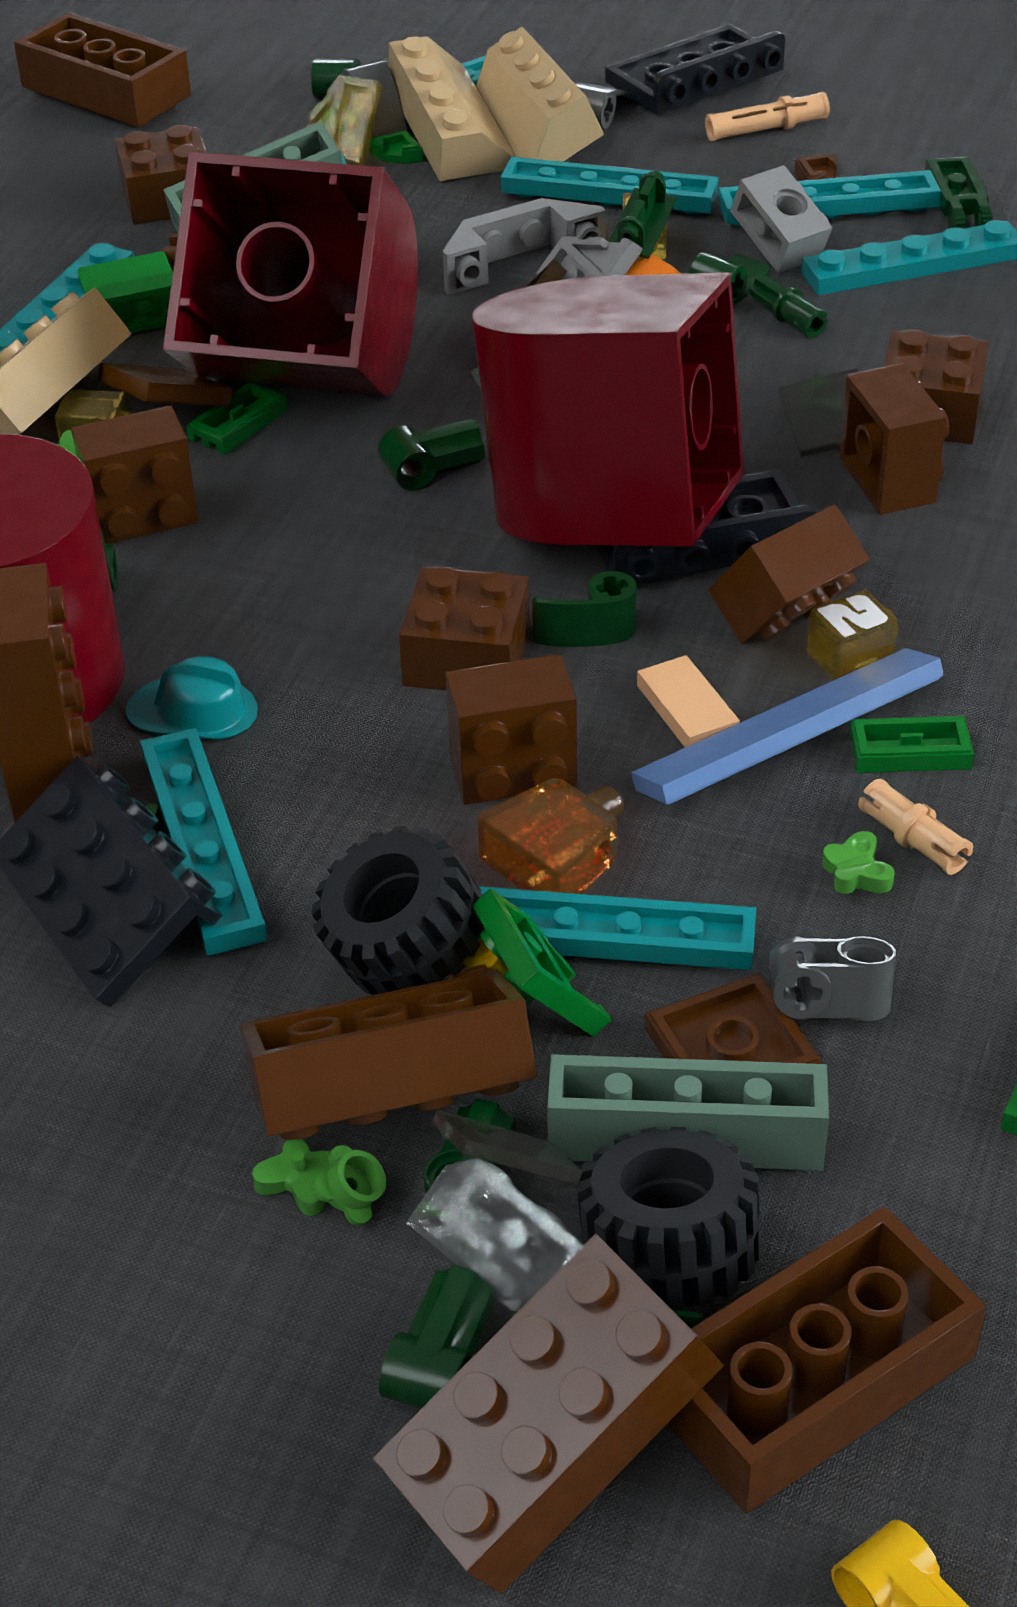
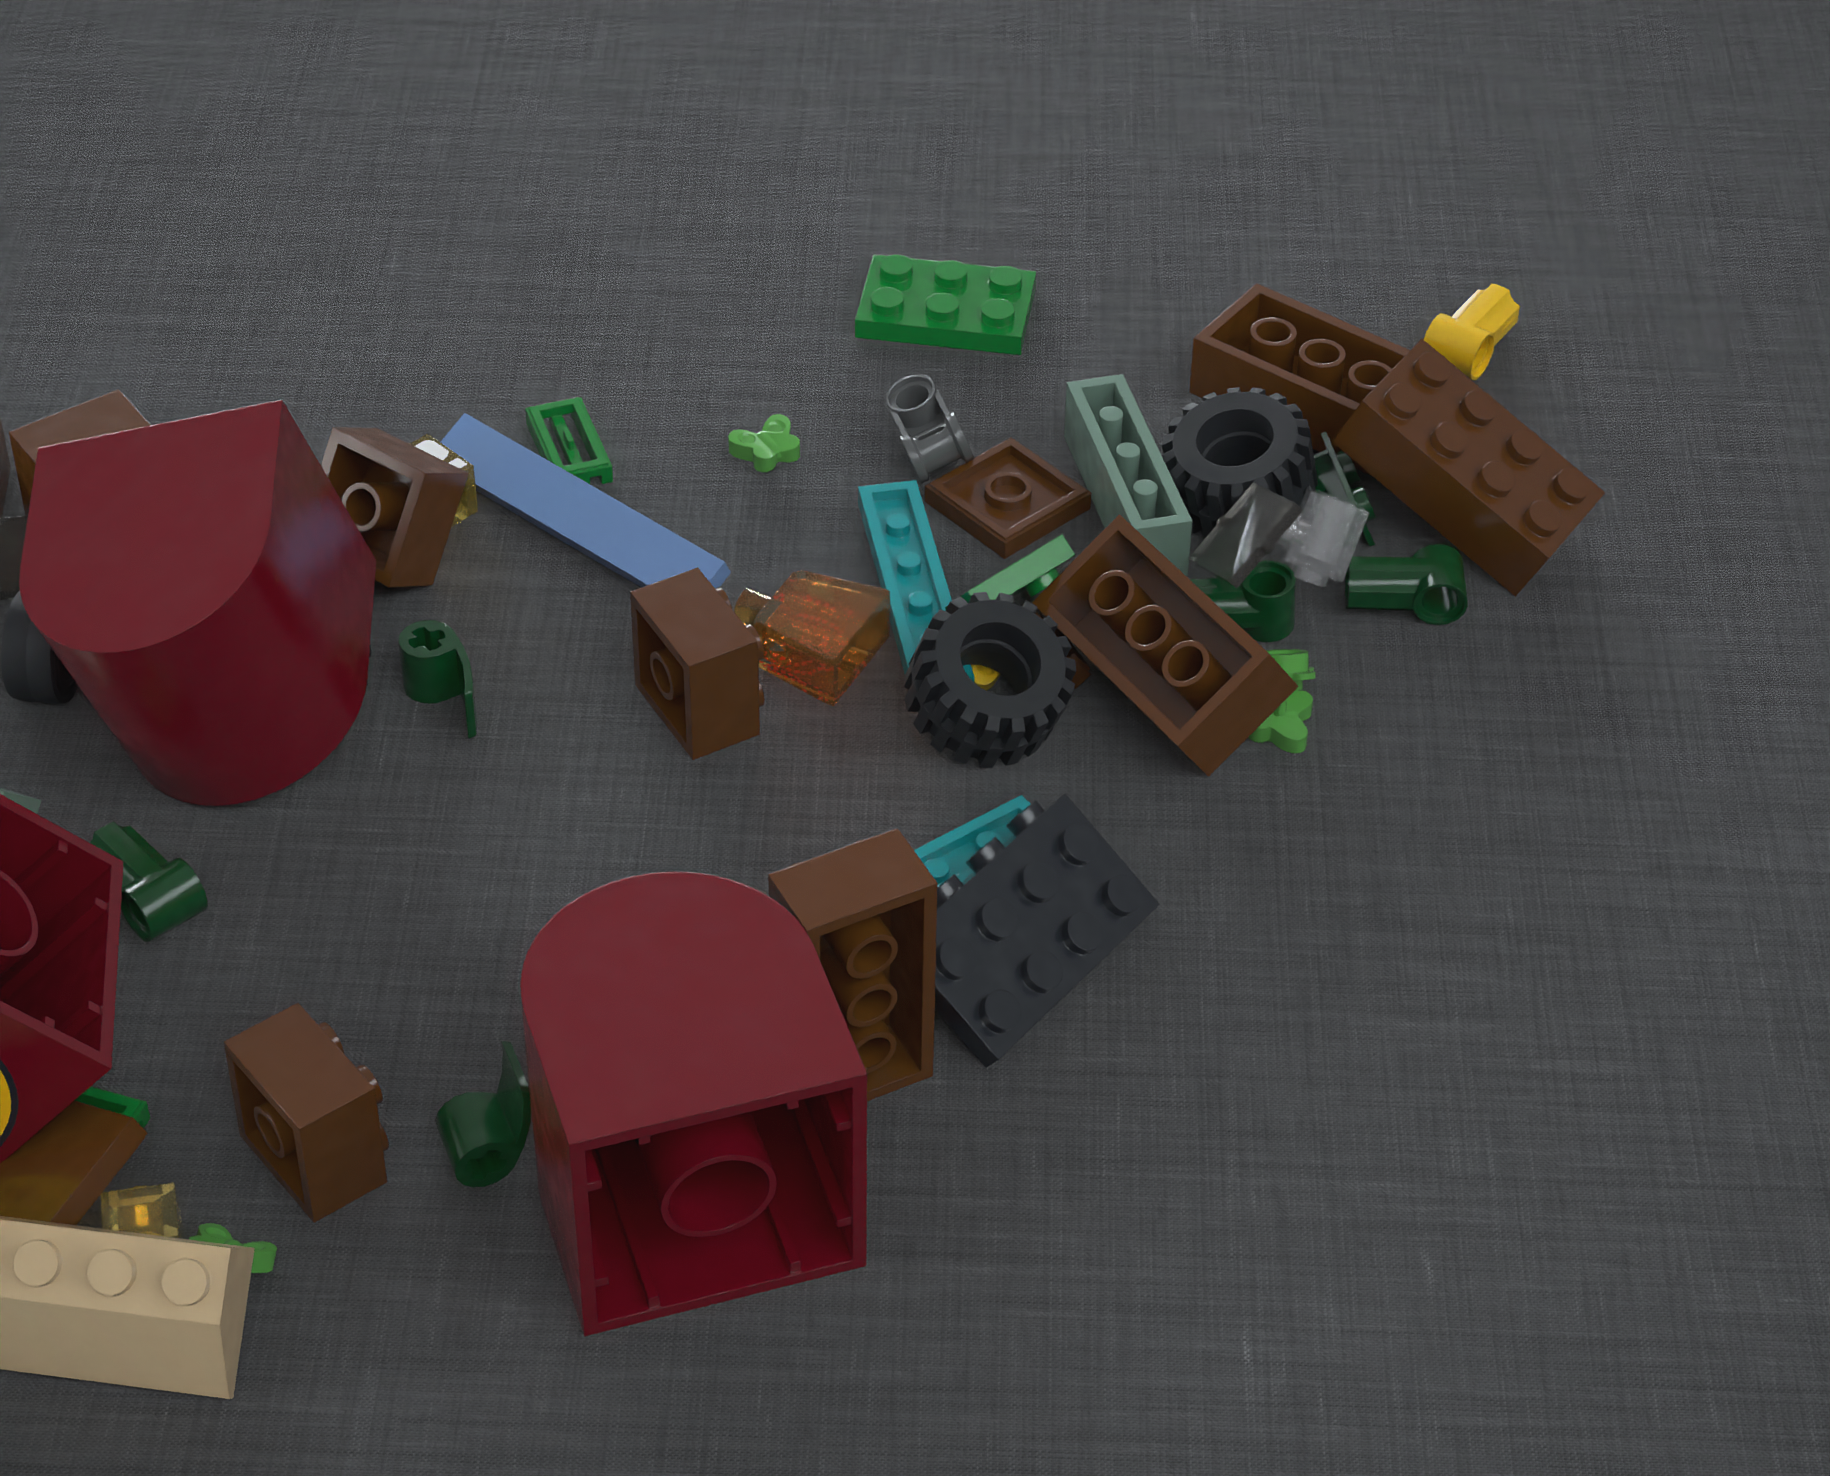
camera: 110 degrees left, 0 degrees up
reddish brown brick [399,566,530,690] -> none
light nougat tile [637,655,740,748] -> none
light nougat pin [858,778,974,875] -> none

